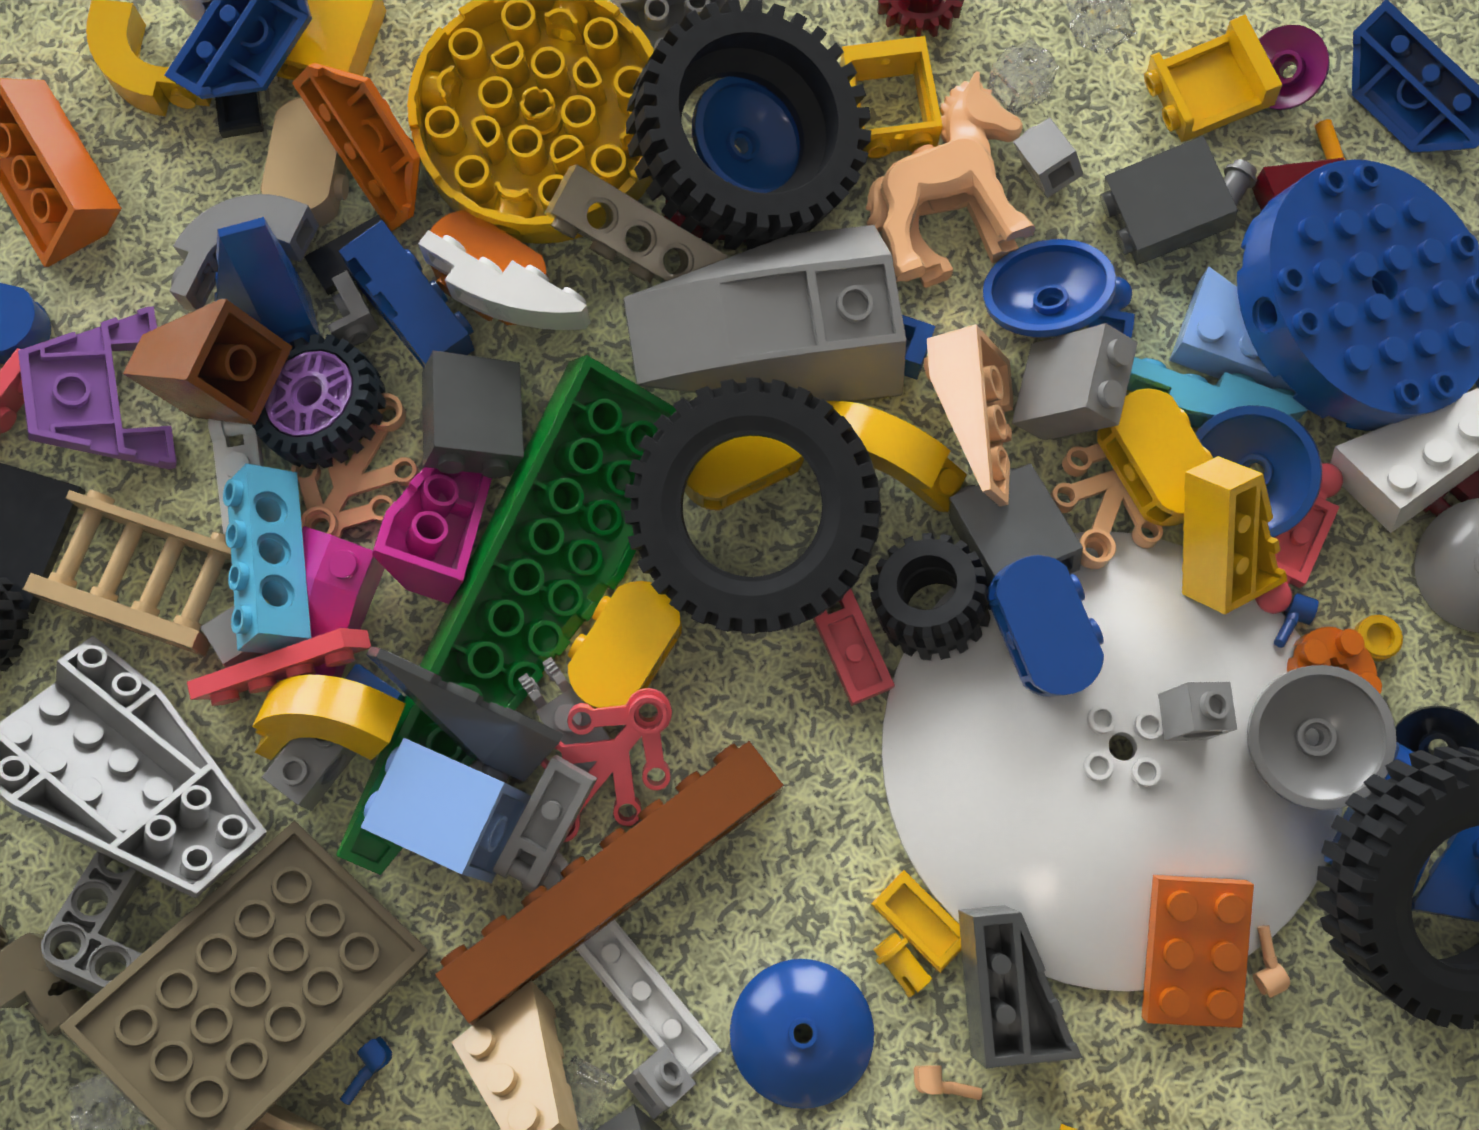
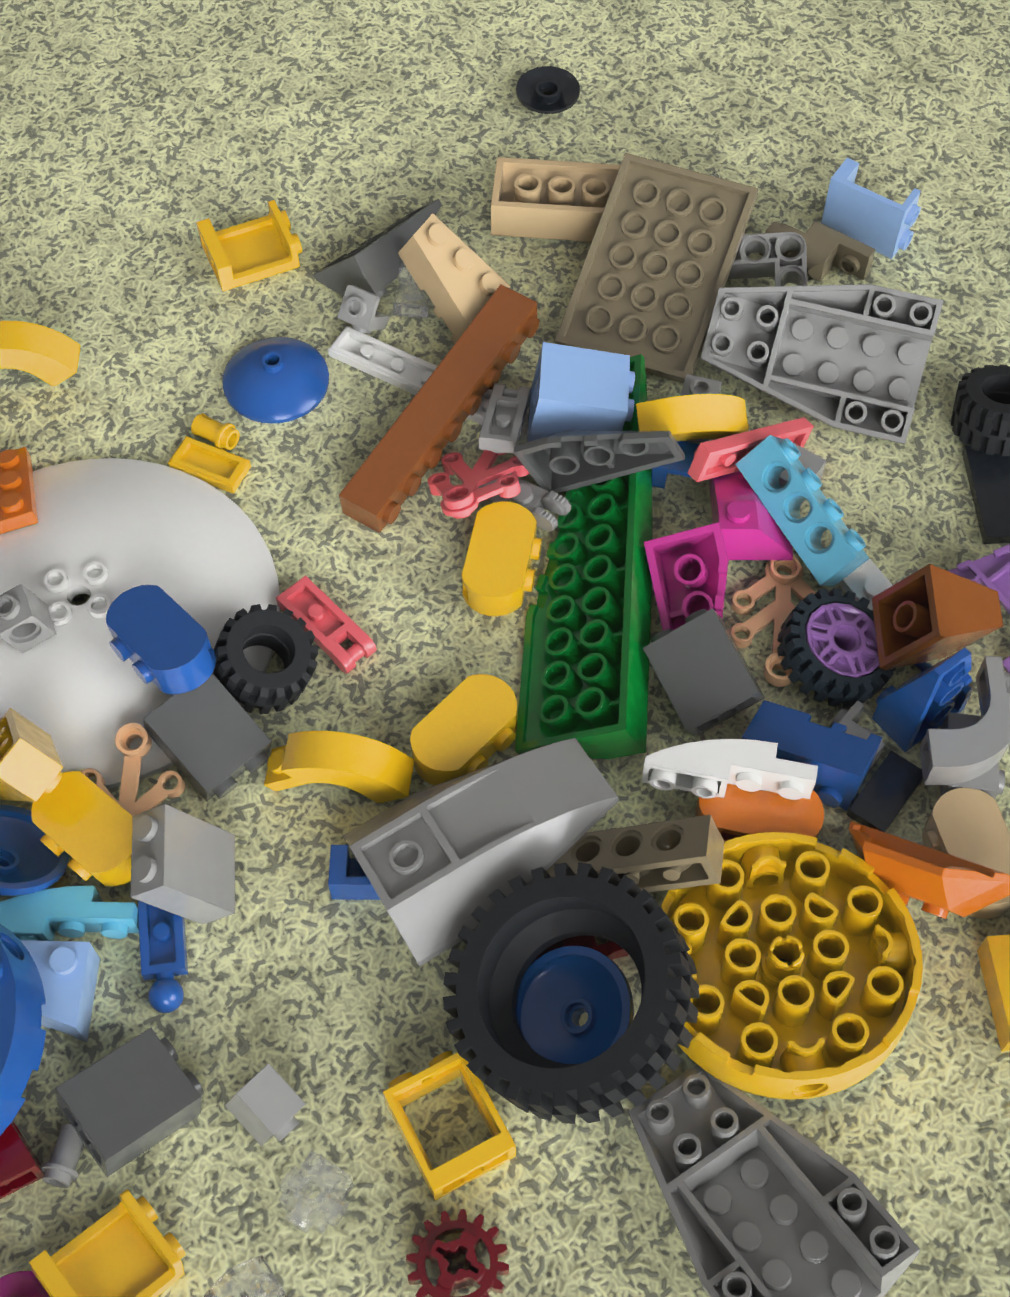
camera: 160 degrees right, 15 degrees down
tan fence [23,490,231,657] -> none
blue hand [340,1036,392,1105] -> none
black tyre [624,377,881,634] -> none
light nougat animal [866,71,1035,288] -> none
light nougat hand [914,1065,982,1100] -> none
light nougat wedge [924,324,1013,507] -> none
dark grey wedge [958,905,1083,1069] -> none
blue dish [983,239,1116,338] -> none

